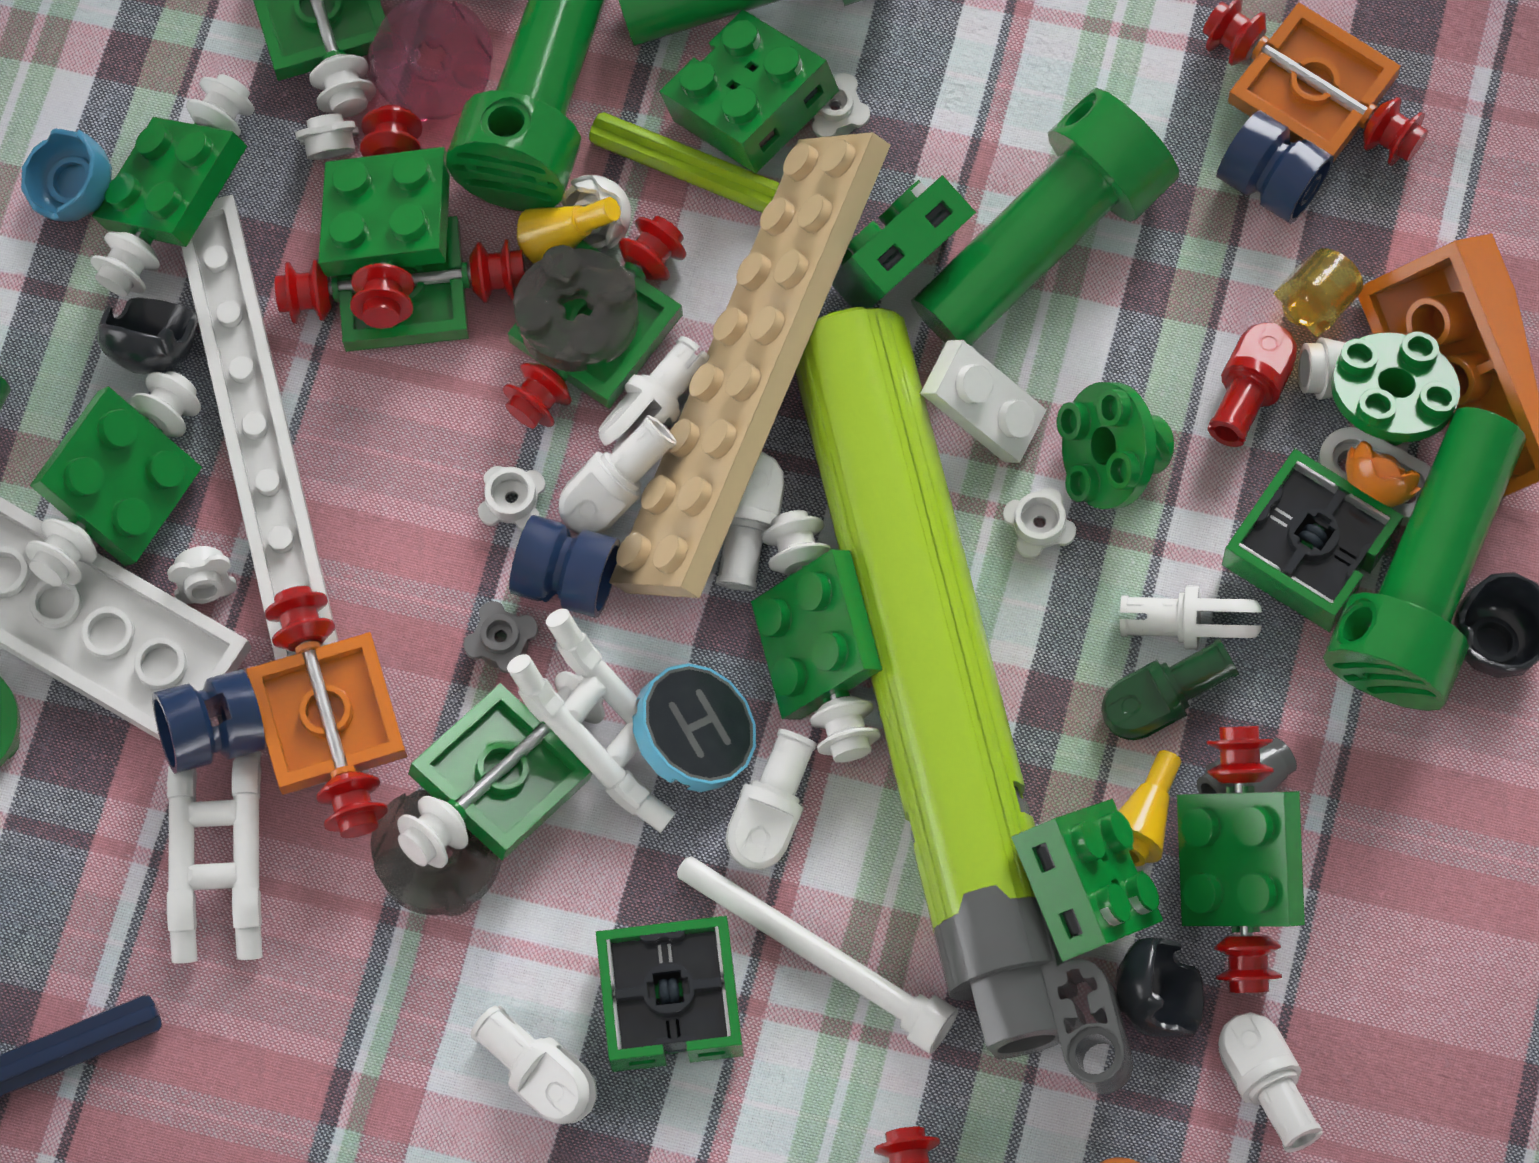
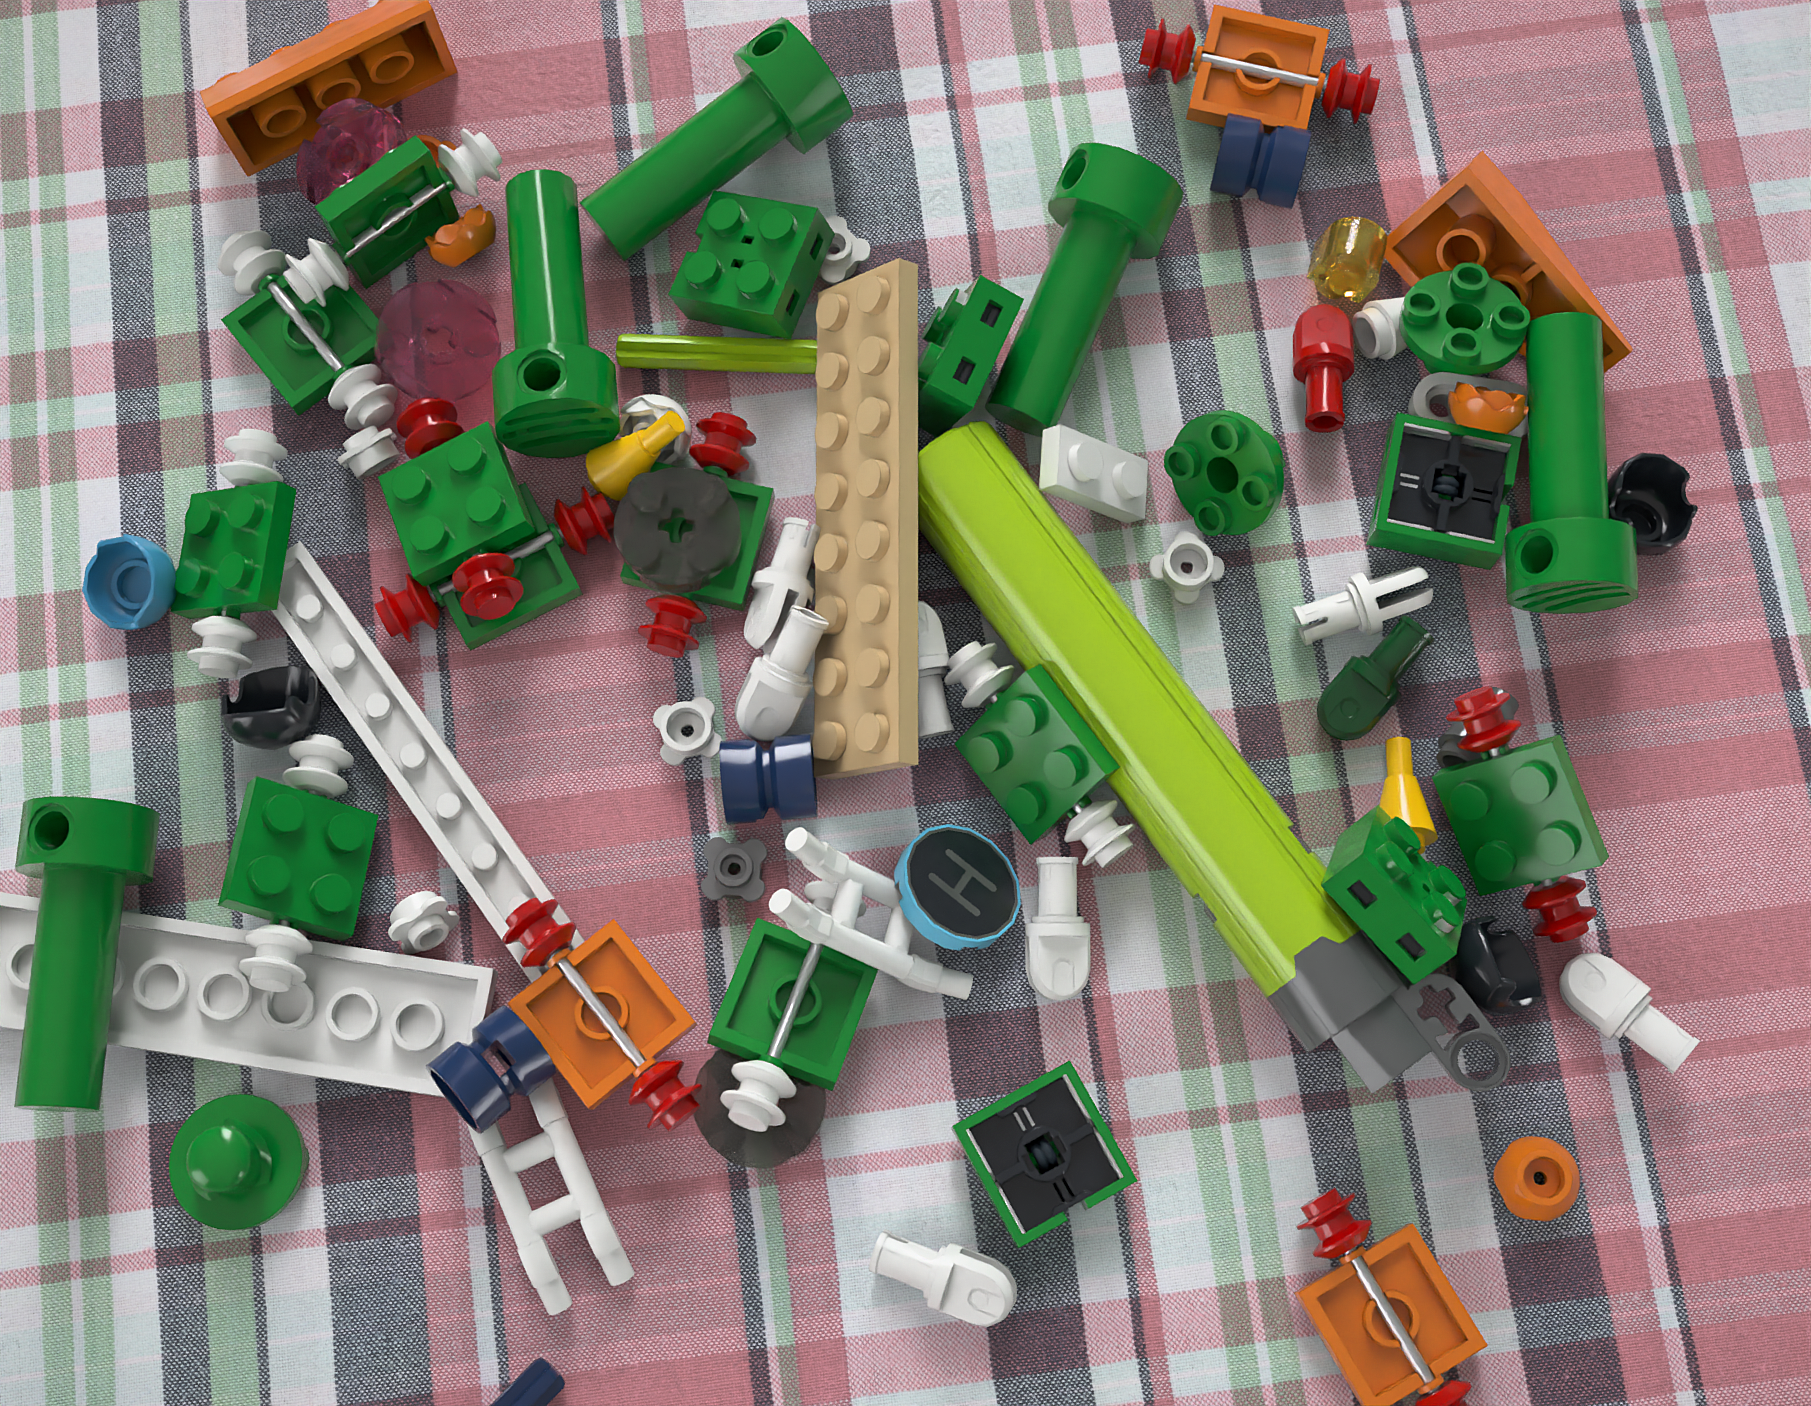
camera: 25 degrees left, 5 degrees up
white piece [677,856,958,1054] -> none

